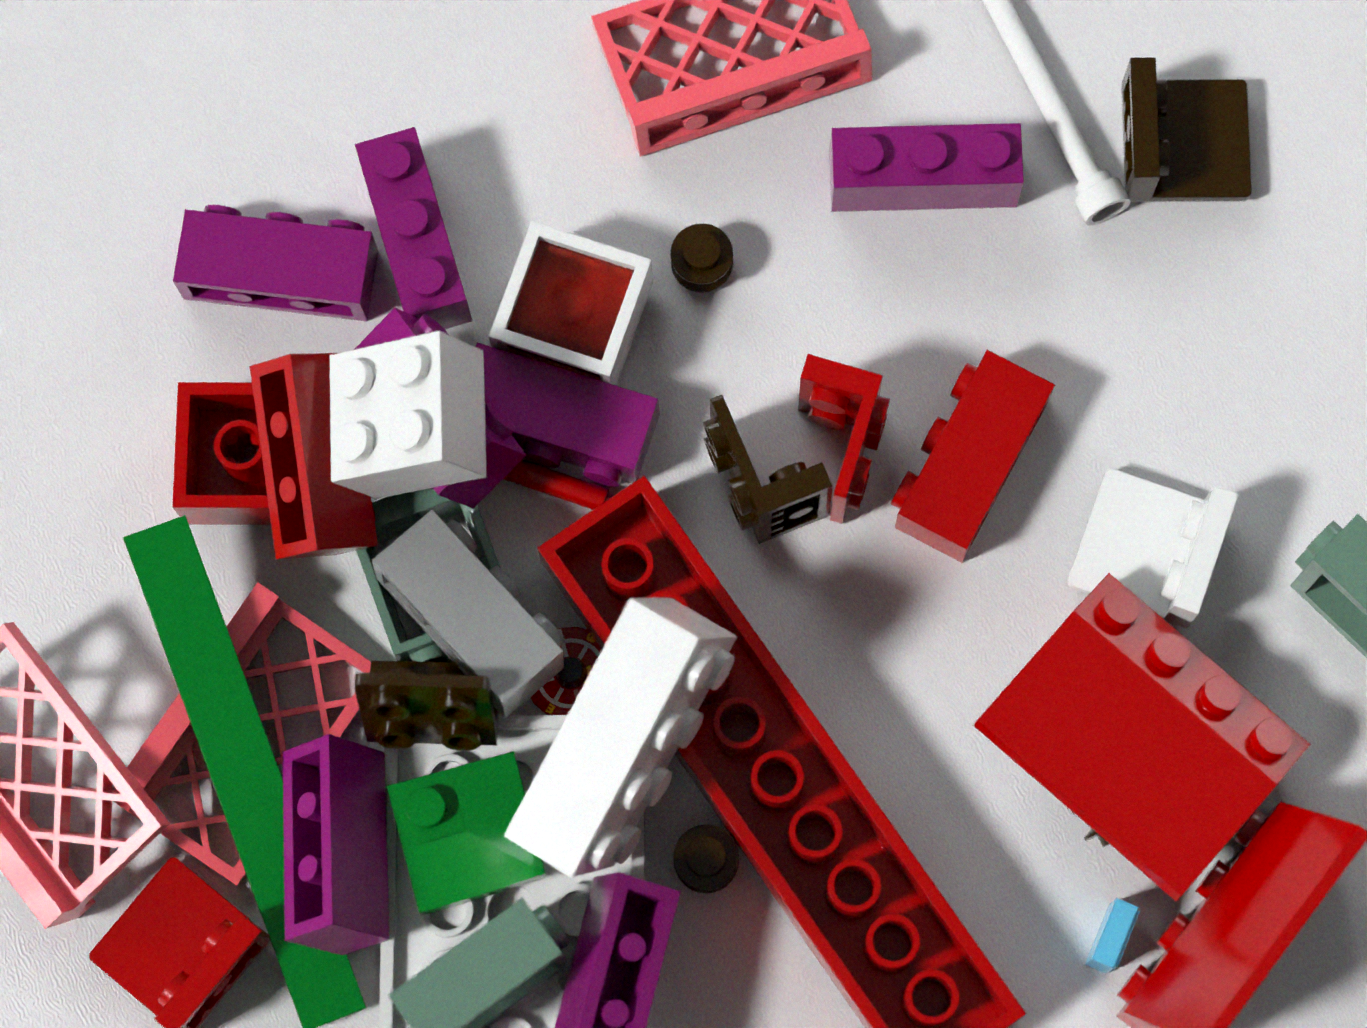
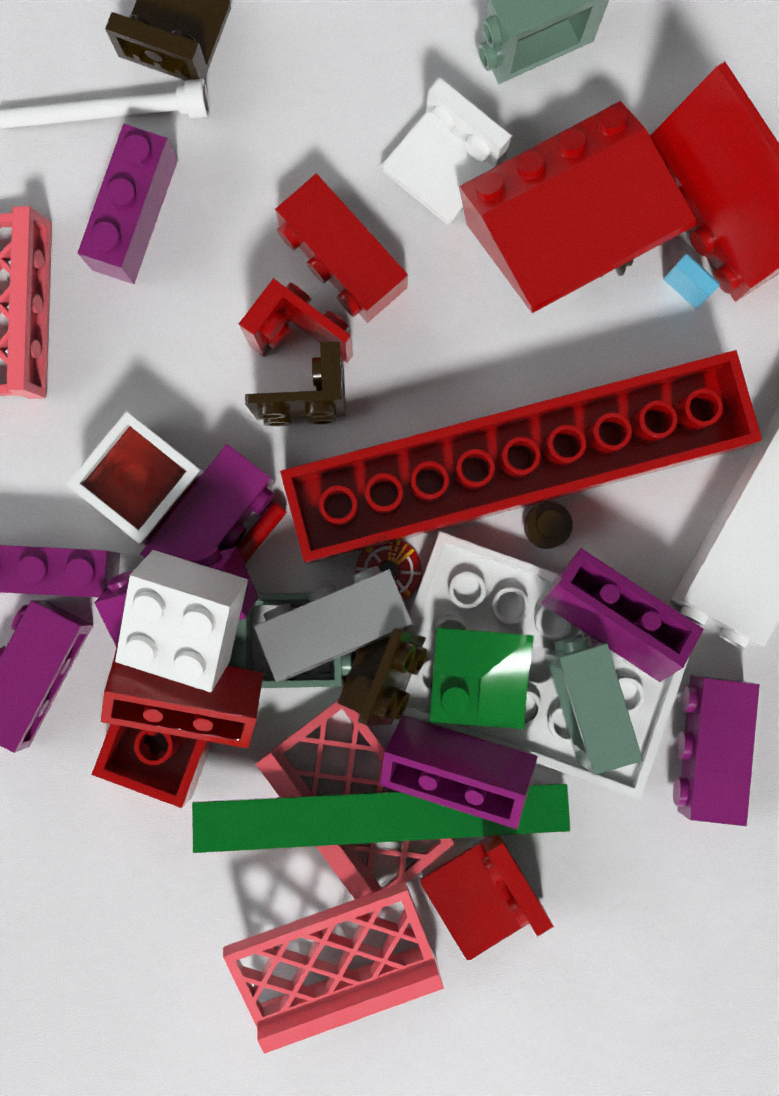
camera: 80 degrees left, 10 degrees up
white brick [504,598,737,878] -> none
dark brown wheel [670,223,733,293] -> none

